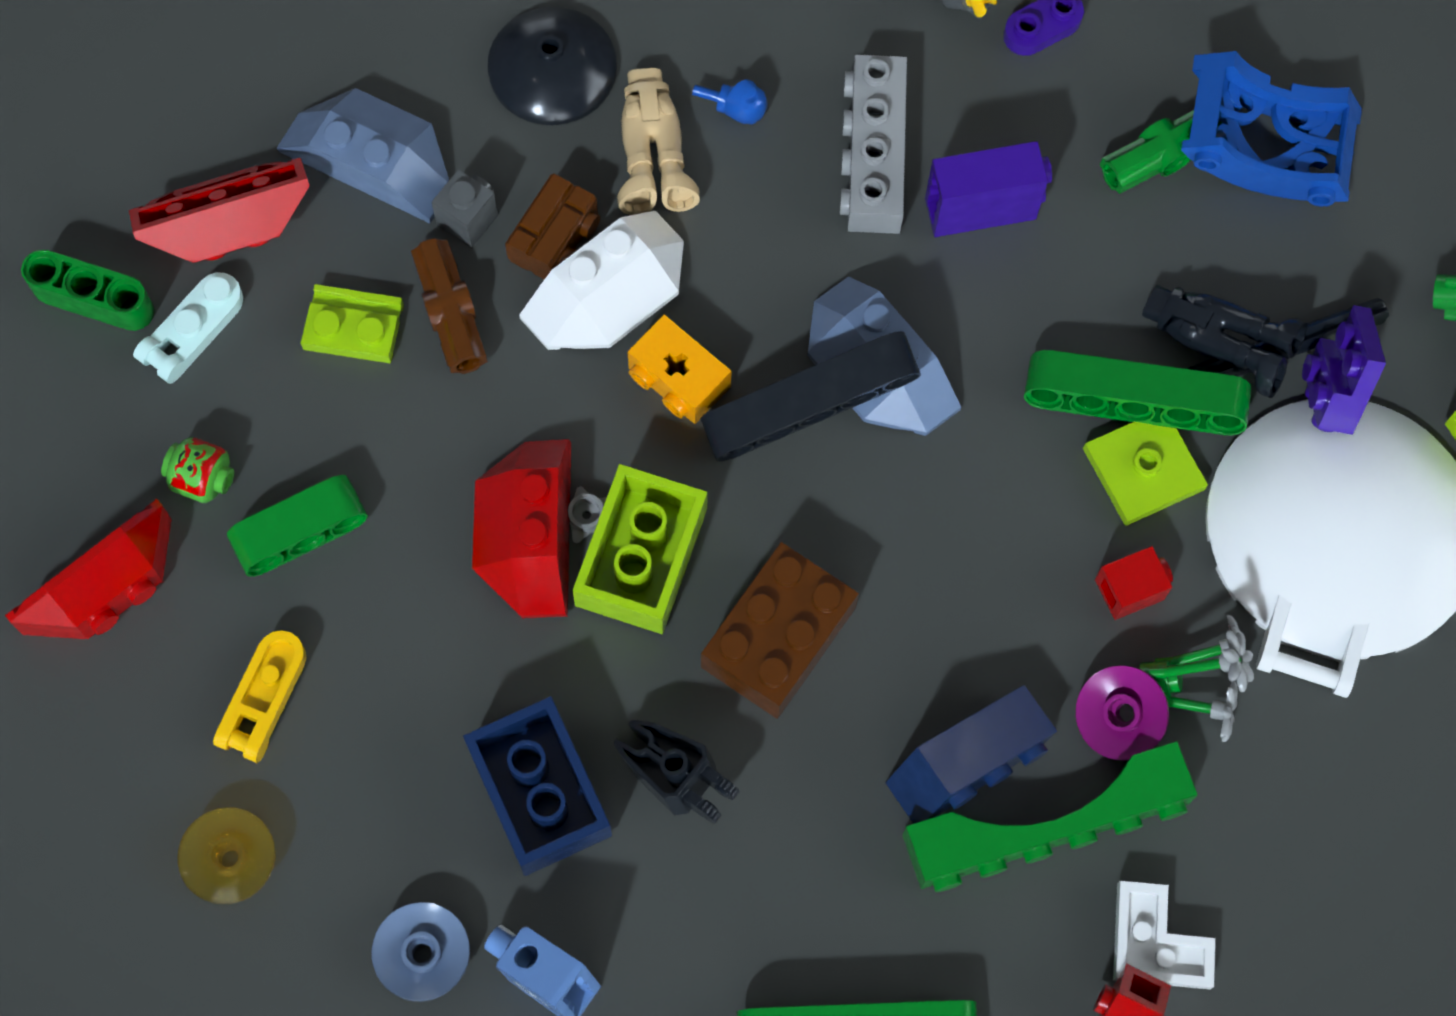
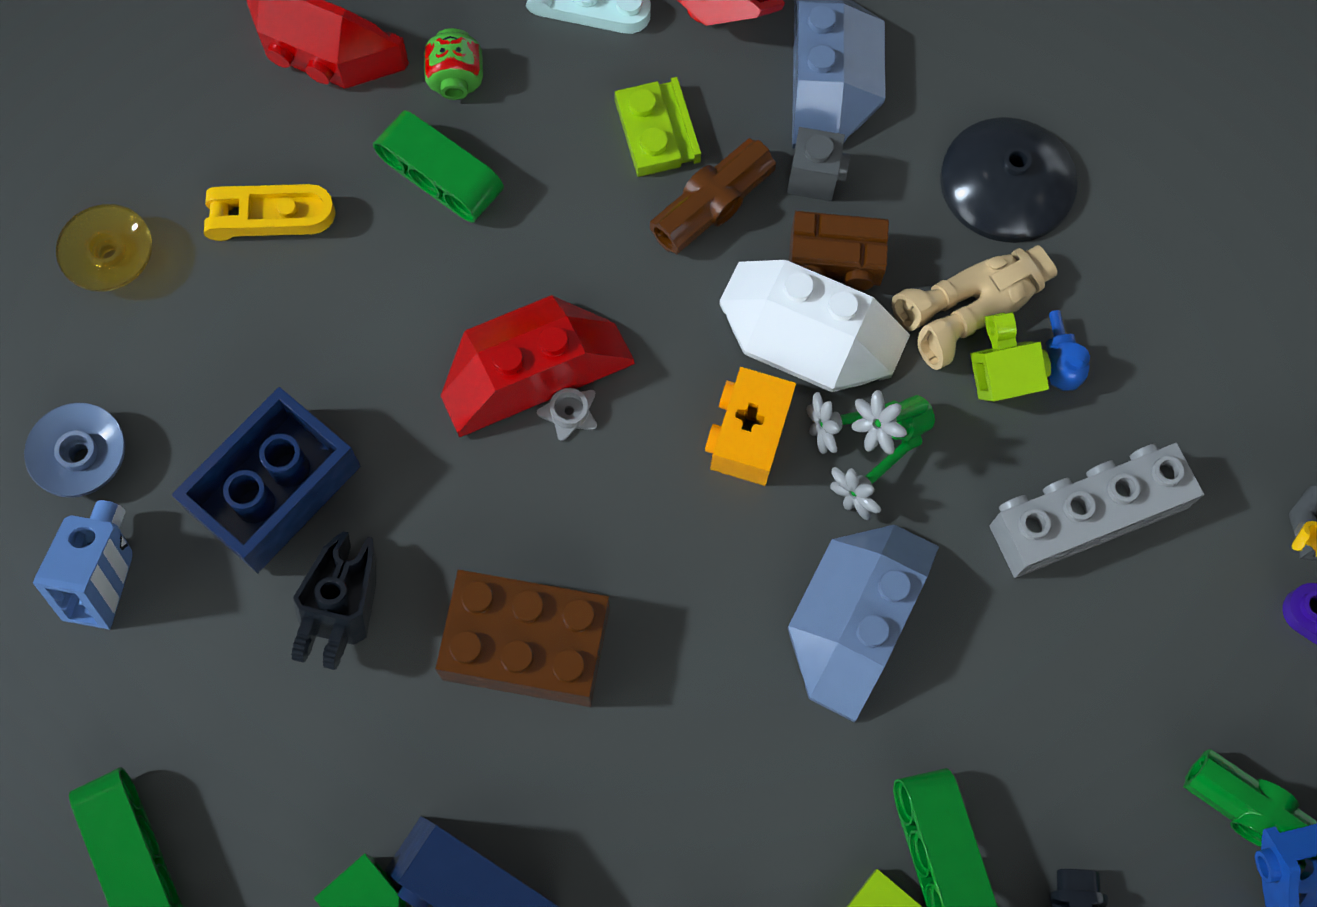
camera: 65 degrees right, 0 degrees up
lime brick [573,464,707,635] -> none
black beam [700,331,921,462] -> none
dark purple brick [925,141,1052,237] -> none
none -> light grey plant [806,390,935,520]
none -> lime brick [970,312,1051,402]

